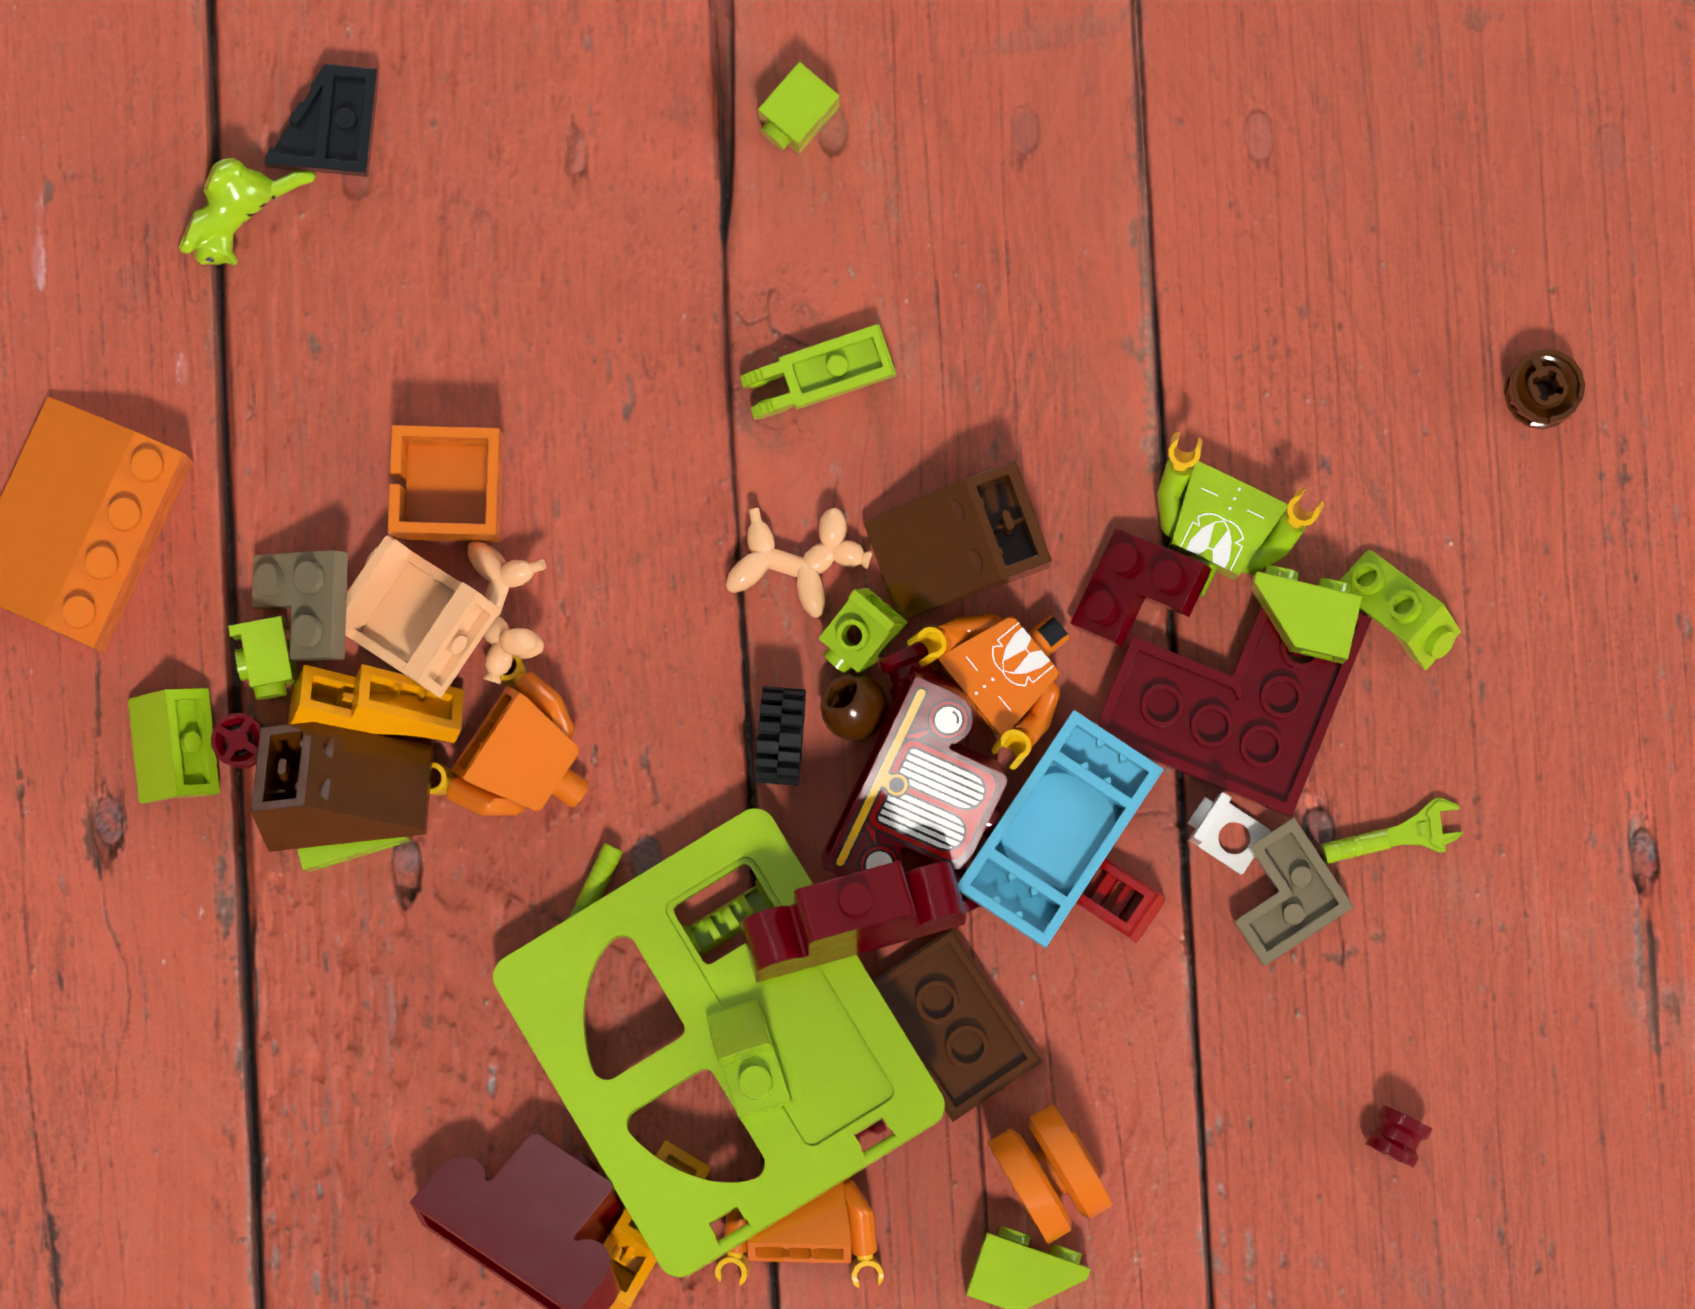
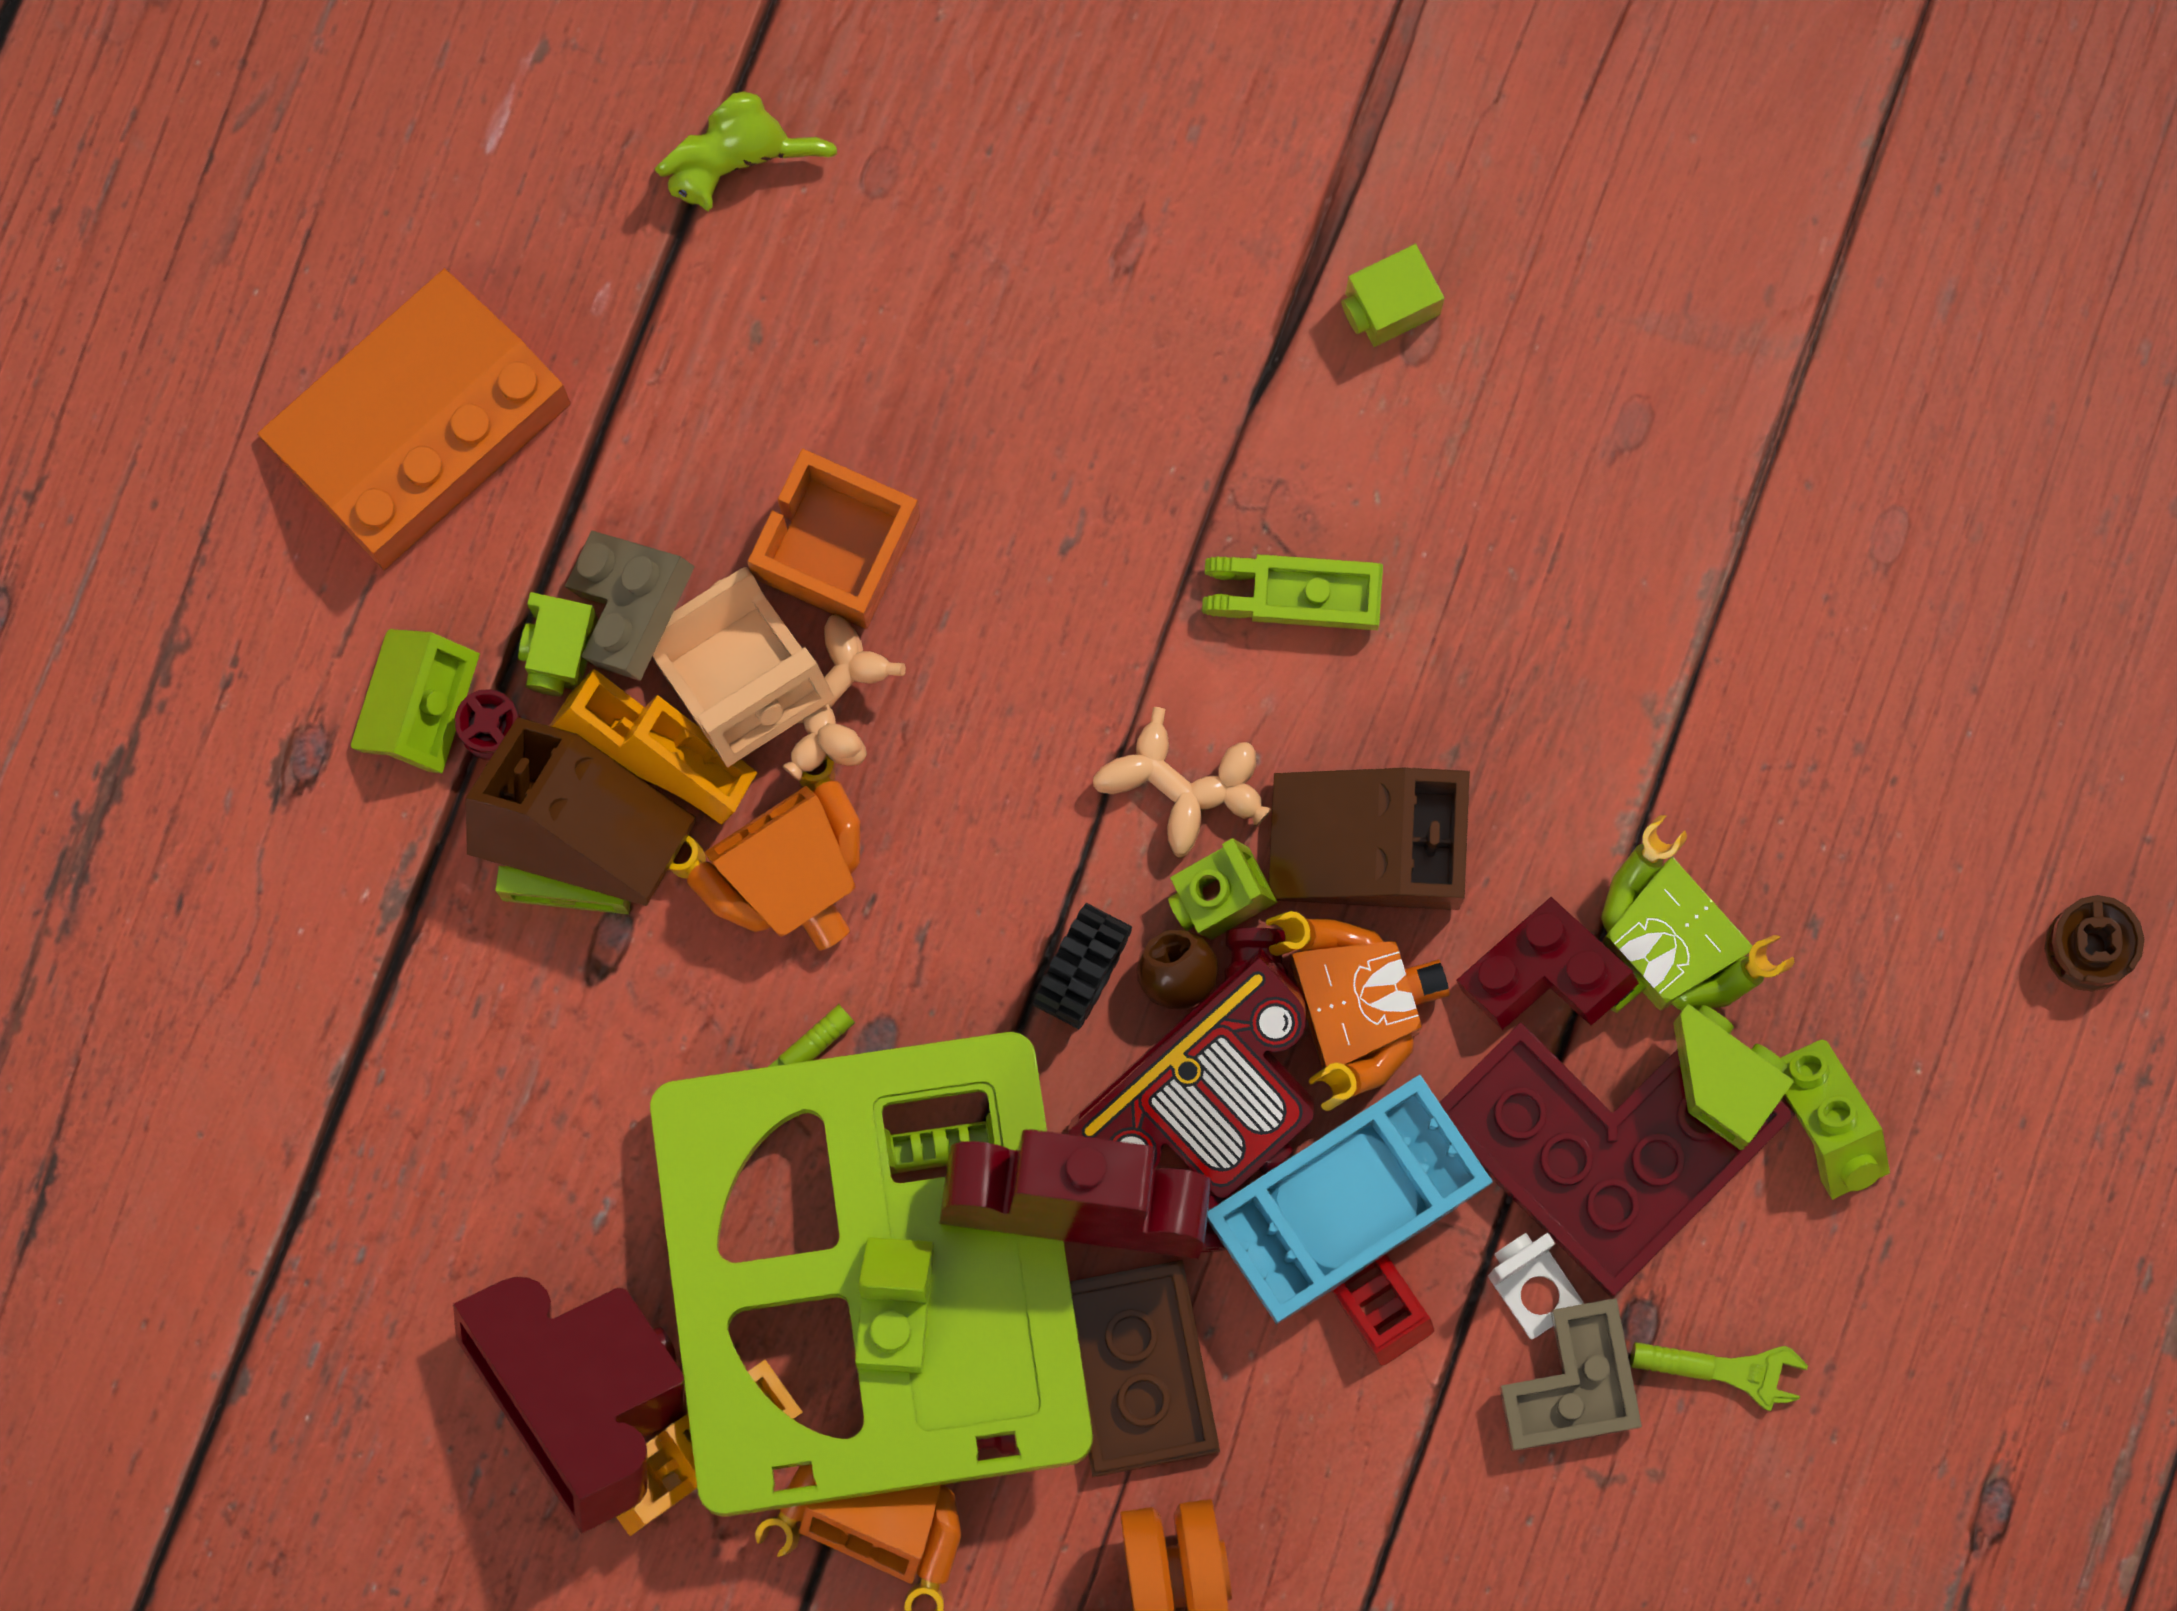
camera: 20 degrees right, 5 degrees down
black wing [265,64,379,177] -> none

